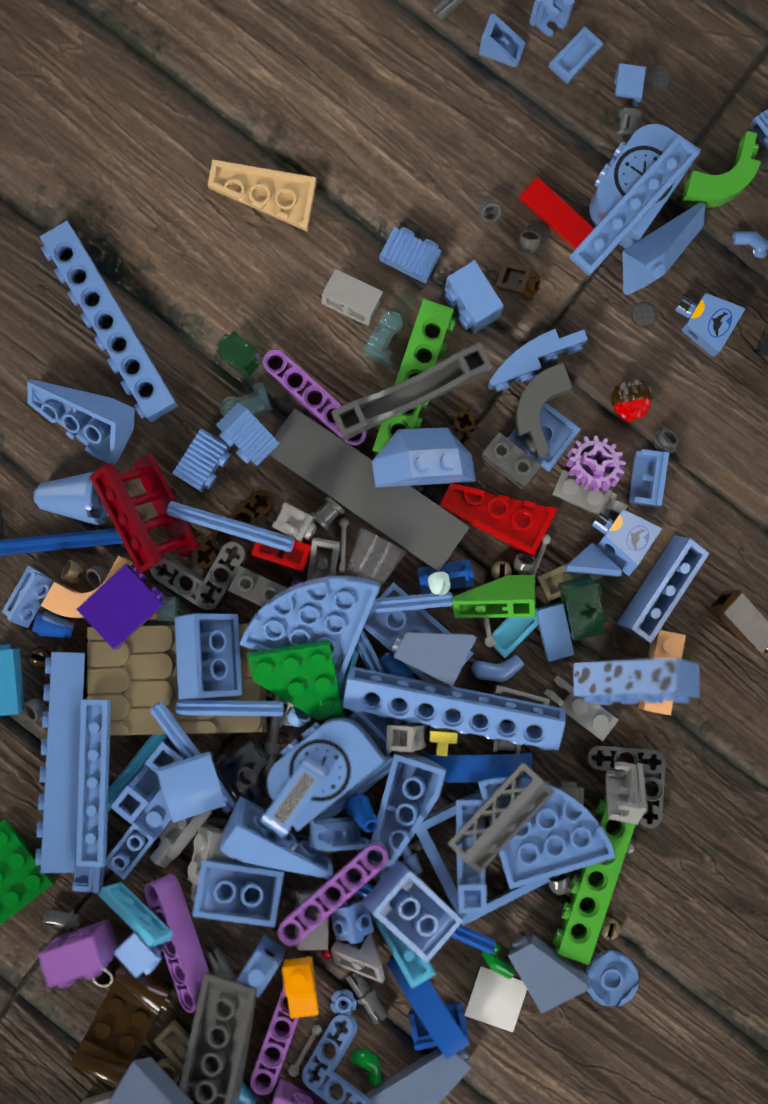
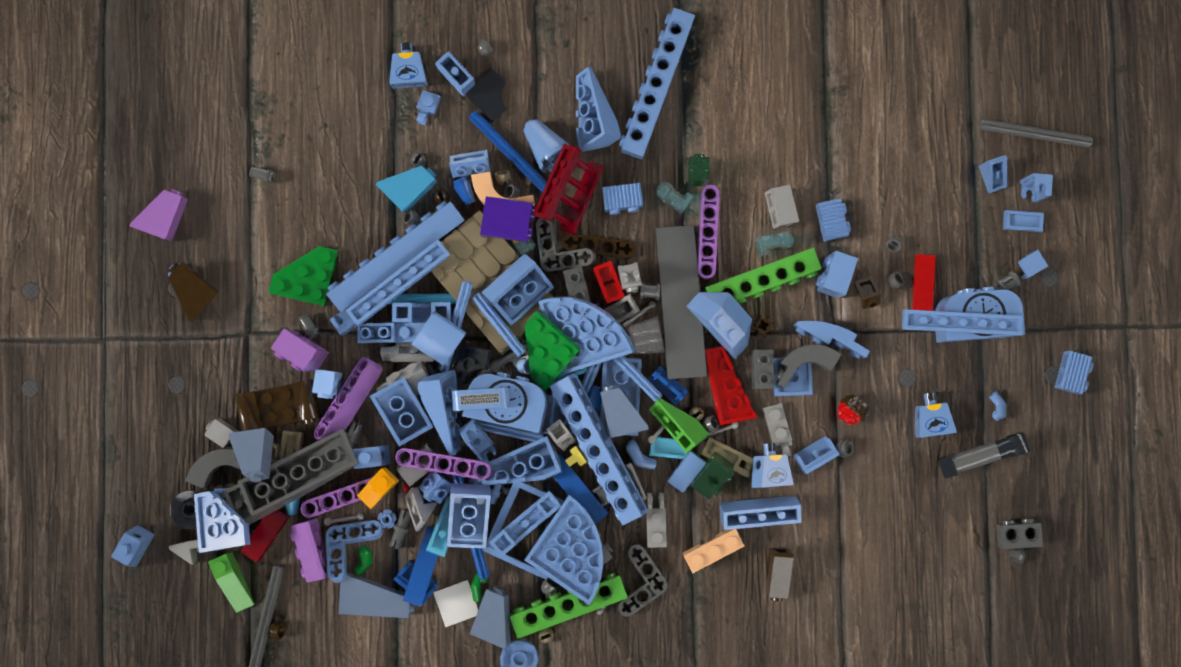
camera: 50 degrees right, 0 degrees up
dark brown hinge [92,963,116,987] -> none
medium azure tile [98,882,173,947] -> none
medium blue axle [166,501,295,552] -> none
tan wing [208,159,317,231] -> none
medium blue brick [216,403,280,466] -> none
dark grey arch [331,342,493,441] -> none
blue cone [345,793,378,832] -> none
light aqua hinge [428,572,451,595] -> none
dark grey fence [448,762,555,874] -> none
medium blue slope [563,543,622,577] -> none
medium lavender gear [566,435,626,493] -> none
medium blue brick [574,658,700,705] -> none
light grey hinge [605,762,647,824] -> none
medium blue wedge [623,202,705,295] -> none
bright green arch [680,131,761,208] -> none

